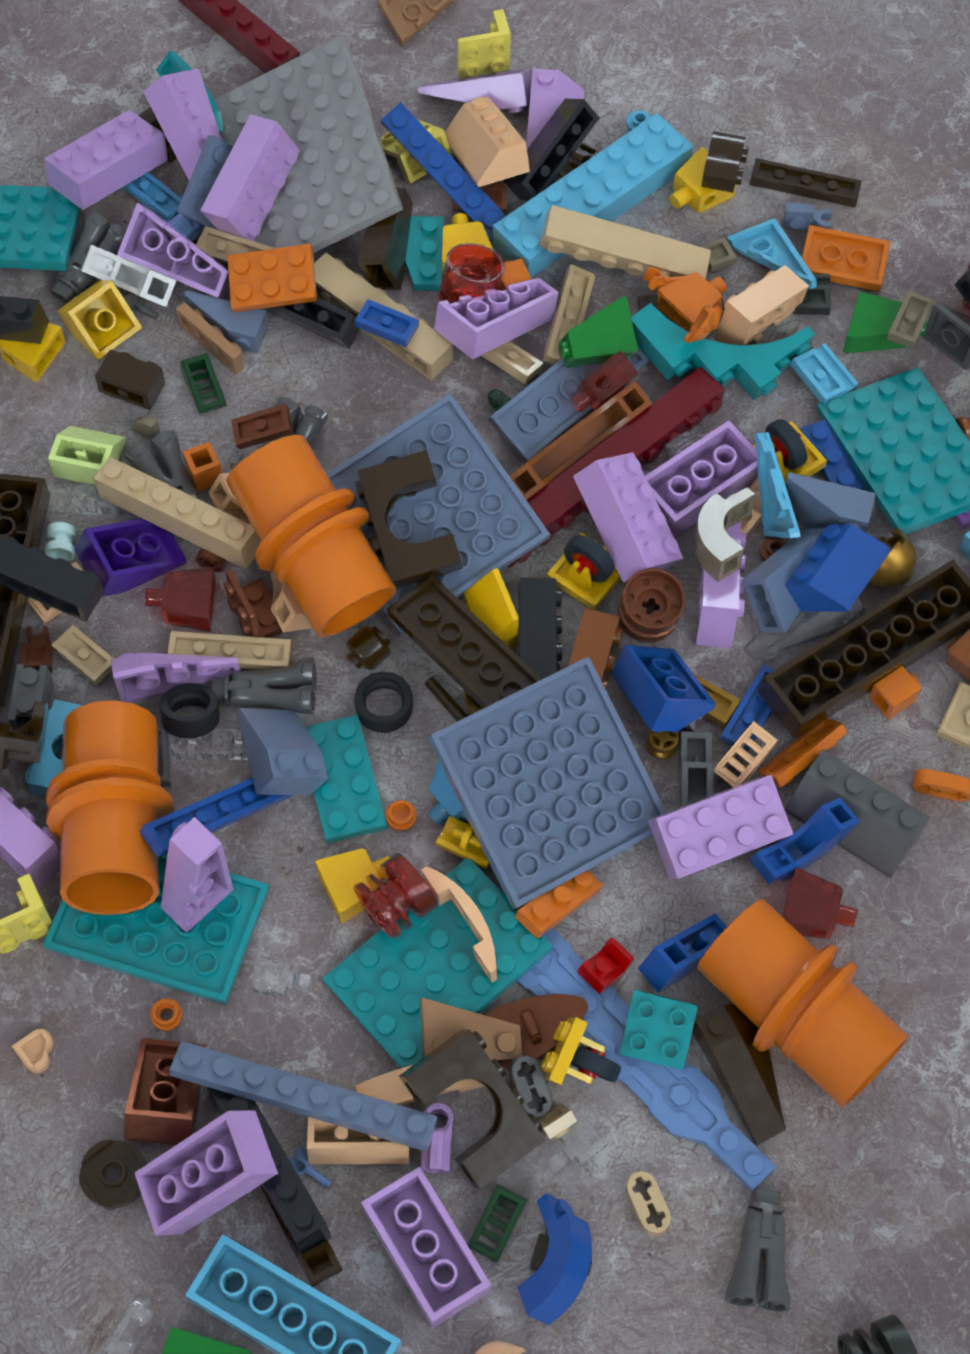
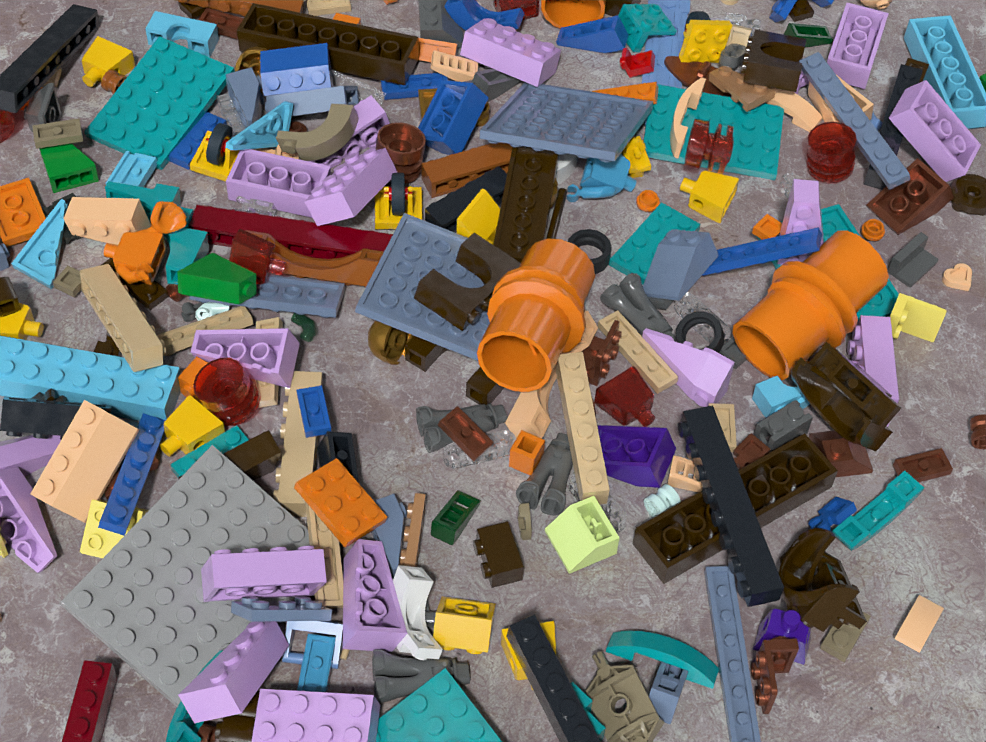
camera: 130 degrees left, 10 degrees down
none -> orange plate [752,214,782,240]
none -> clear red wheel [806,122,857,183]
none -> dark grey panel [888,232,938,287]

